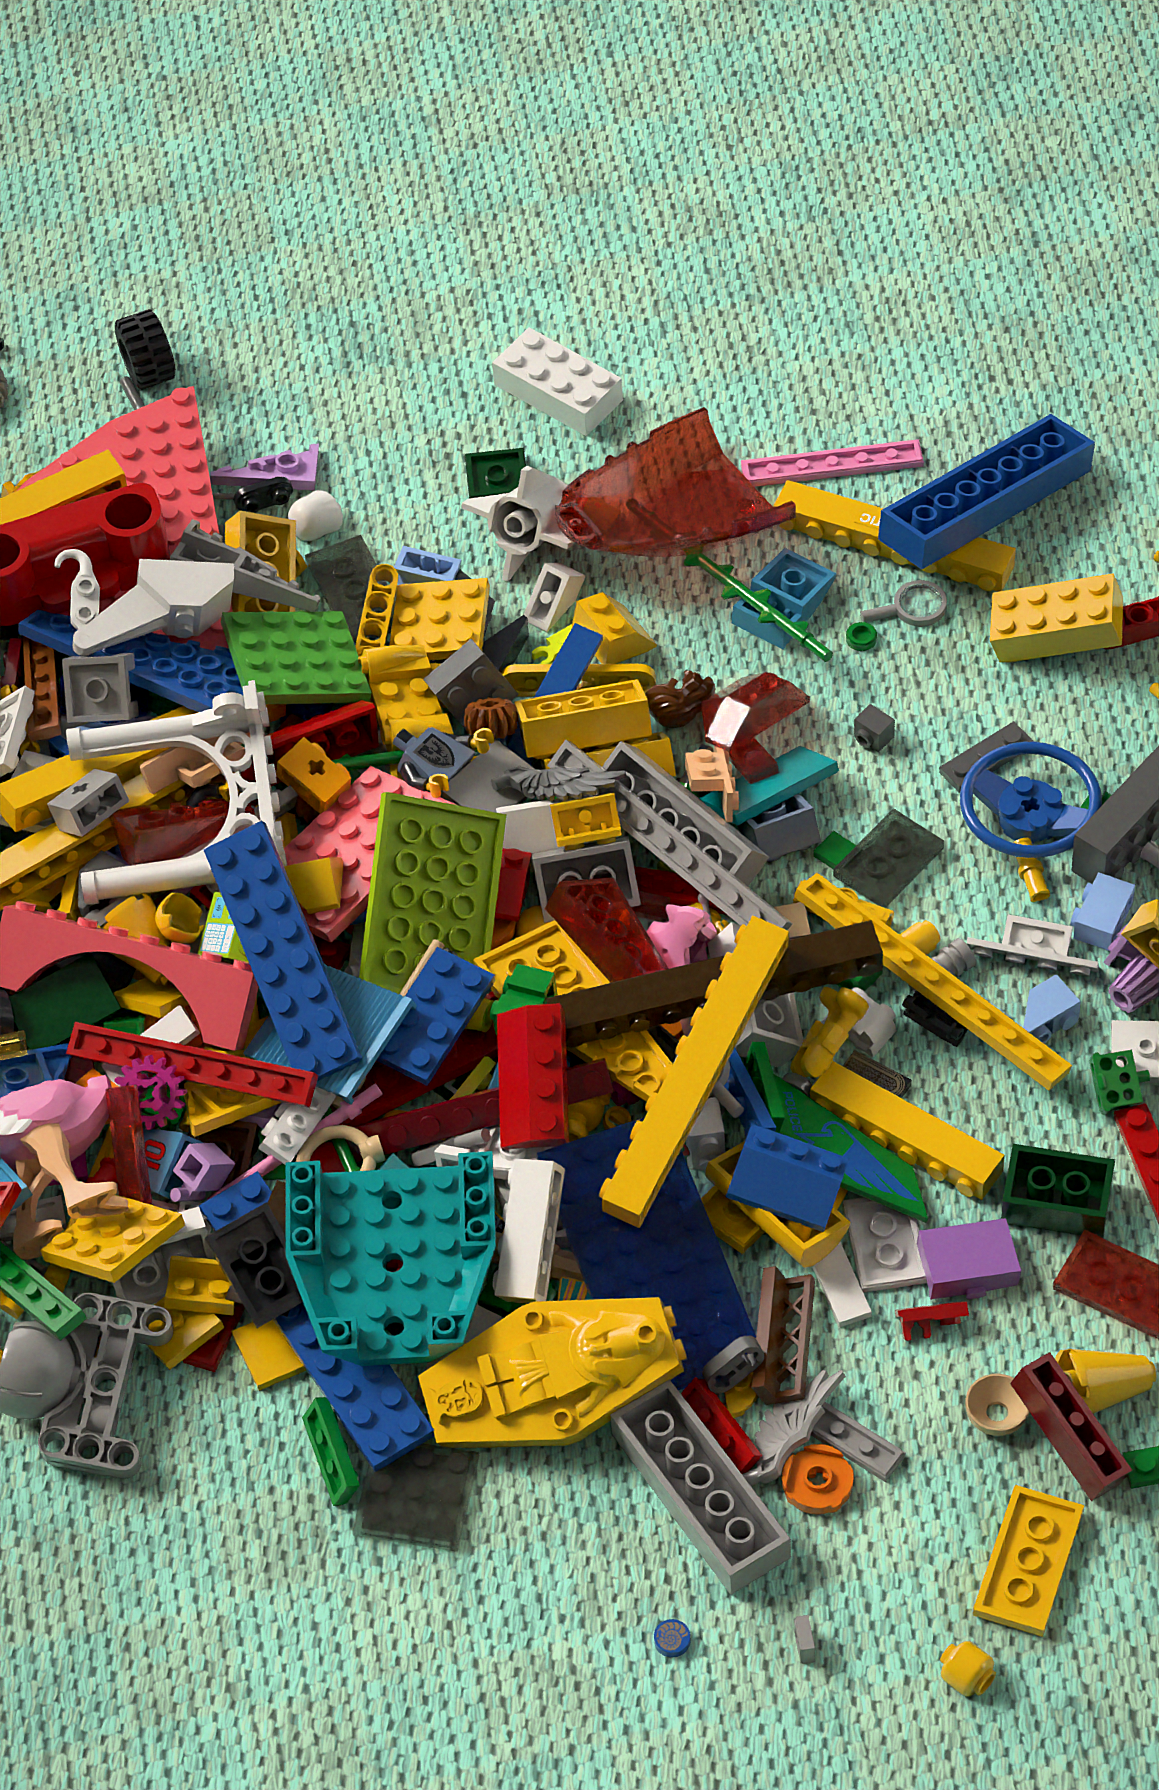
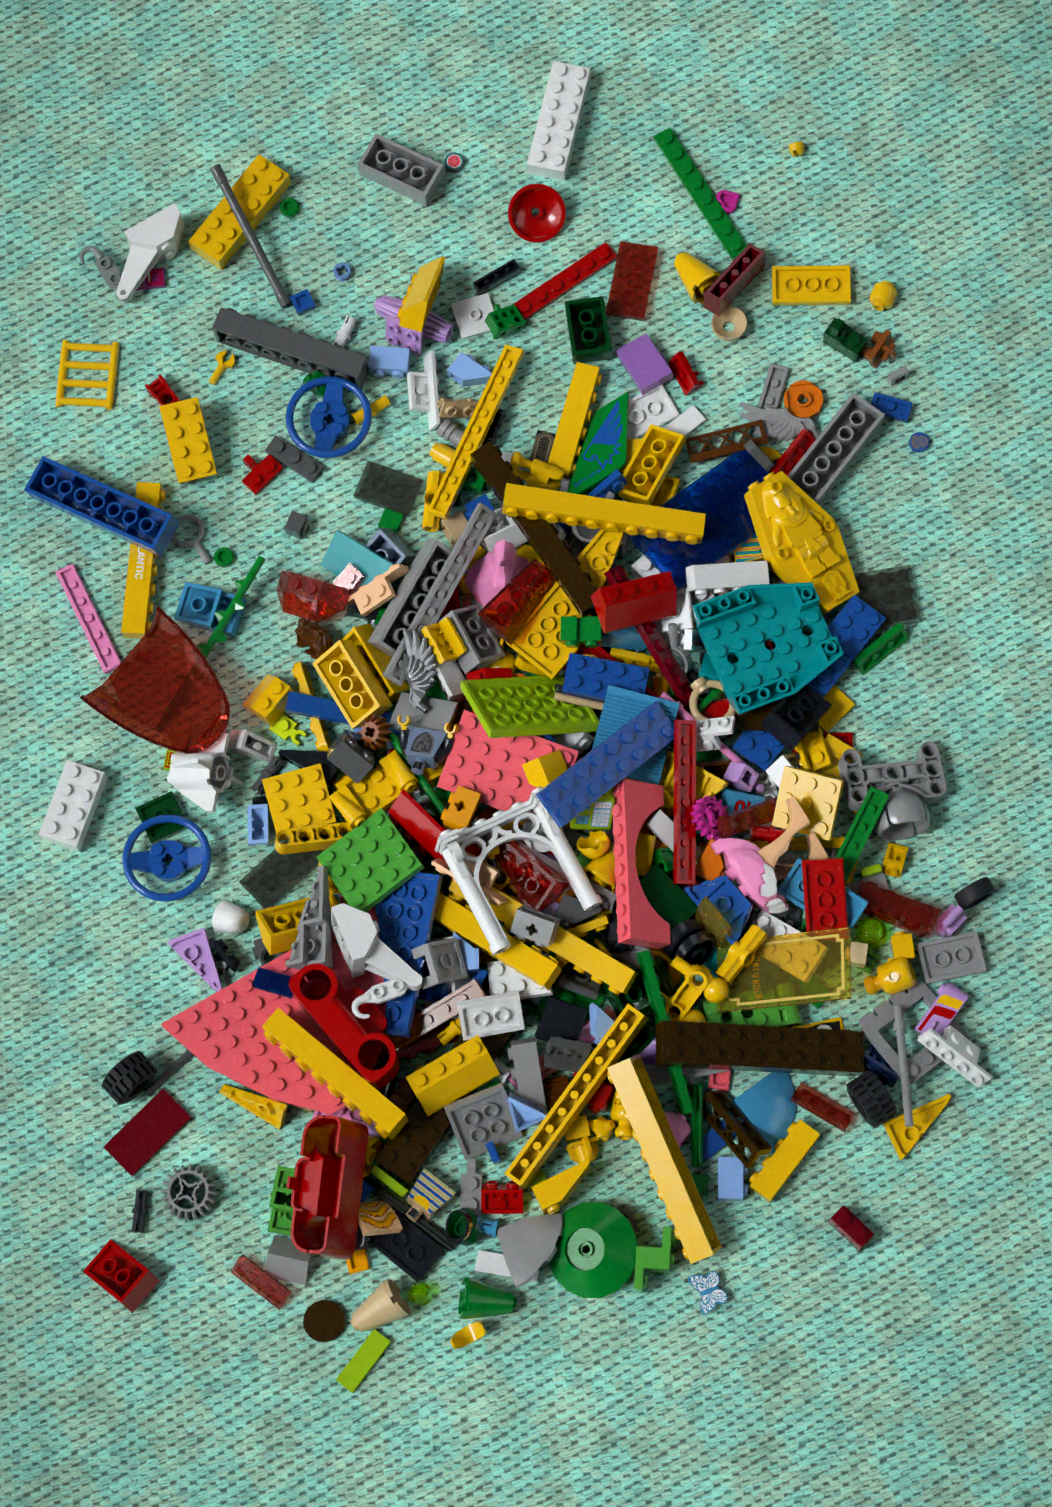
camera: 105 degrees left, 20 degrees up
blue slope [726,1124,849,1232] -> none
none -> dark red tile [103,1089,192,1177]
none -> blue piece [122,815,211,902]
none -> red plate [241,454,283,496]
none -> dark grey pin [251,755,284,796]
none -> clear blue plate [252,967,293,999]
none -> tan hinge [437,398,479,418]
none -> dark green hinge [823,318,868,362]
none -> dark orange hips [861,330,897,369]
none -> blue plate [871,392,913,423]

